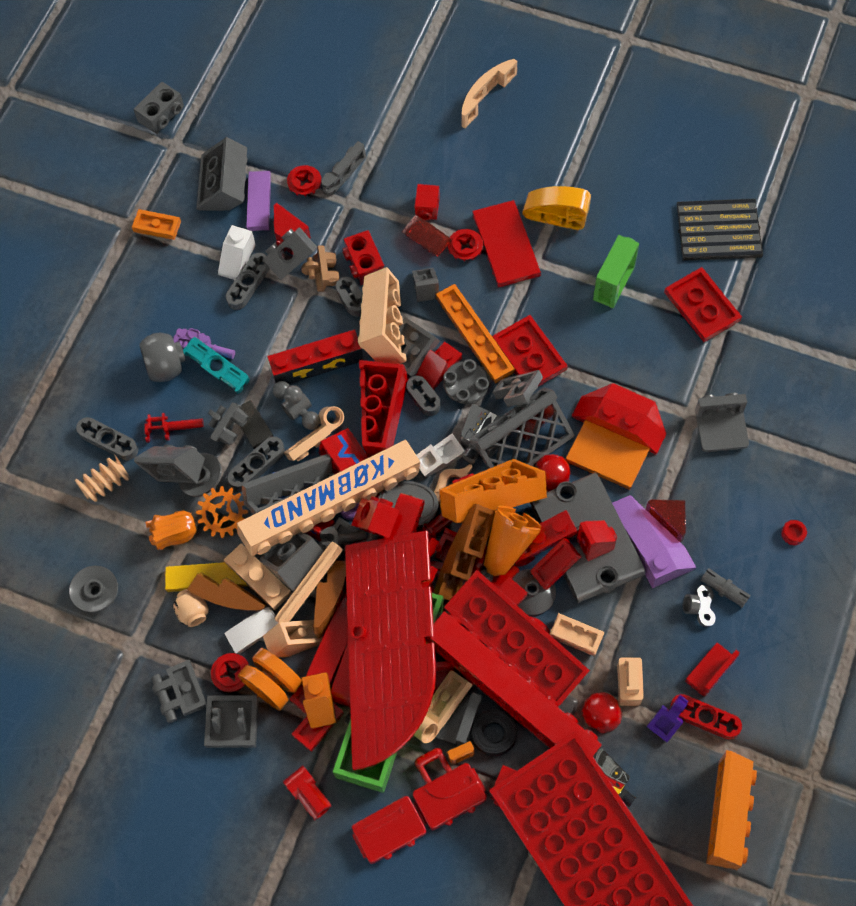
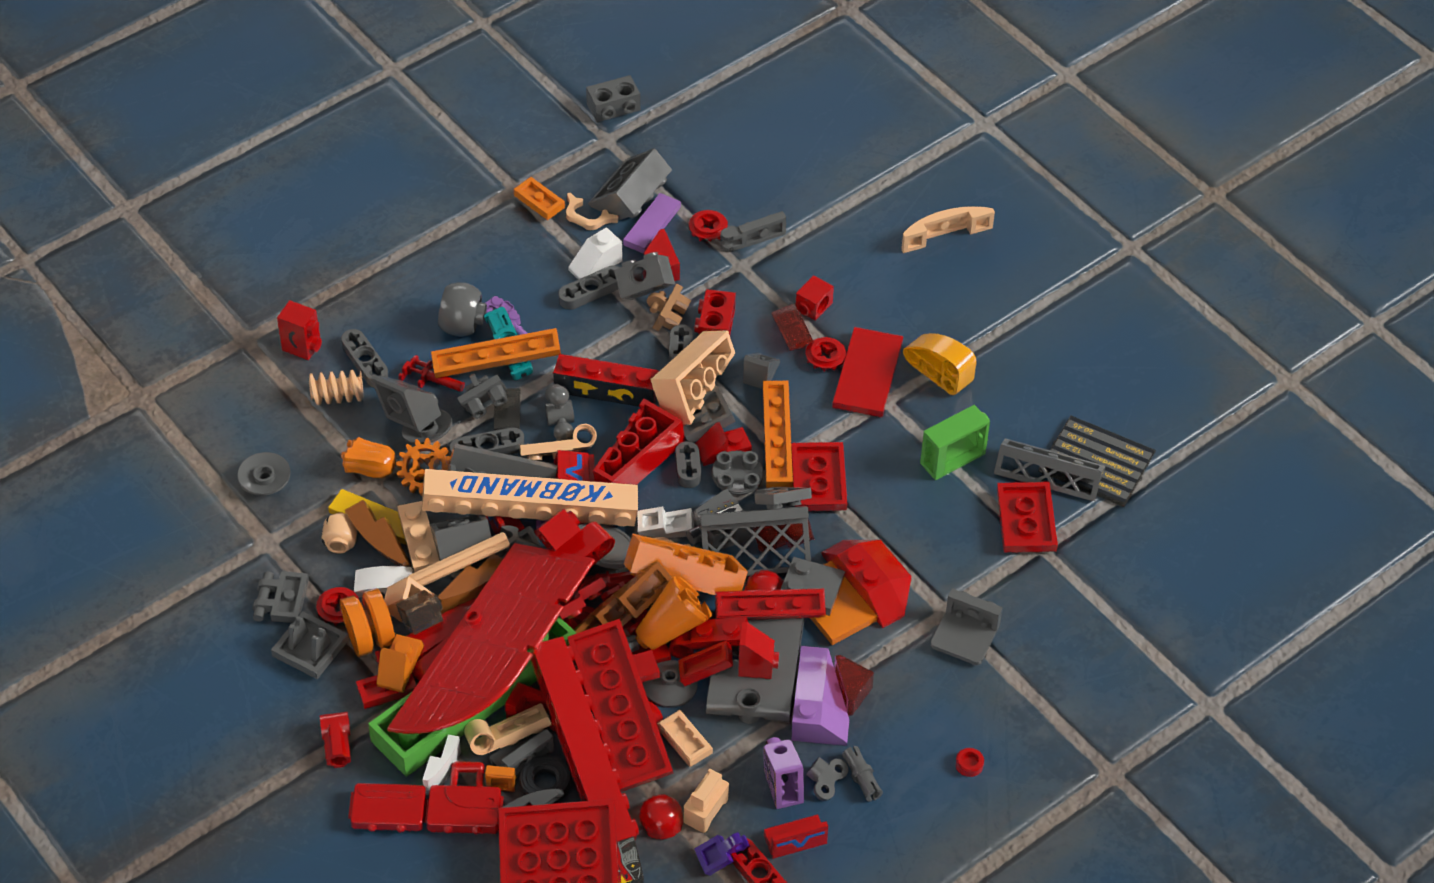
camera: 25 degrees right, 15 degrees down
none -> red brick [277,300,322,360]
none -> clear smoke brick [396,590,443,635]
none -> white slope [423,734,461,795]
none -> orange plate [431,328,561,378]
none -> dark grey slope [502,789,565,808]
none -> light nougat helmet [566,193,618,230]
none -> red tile [715,588,826,620]
none -> medium lavender torso [763,737,804,809]
none -> dark grey plate [781,557,845,616]
none -> dark grey fence [994,438,1106,501]

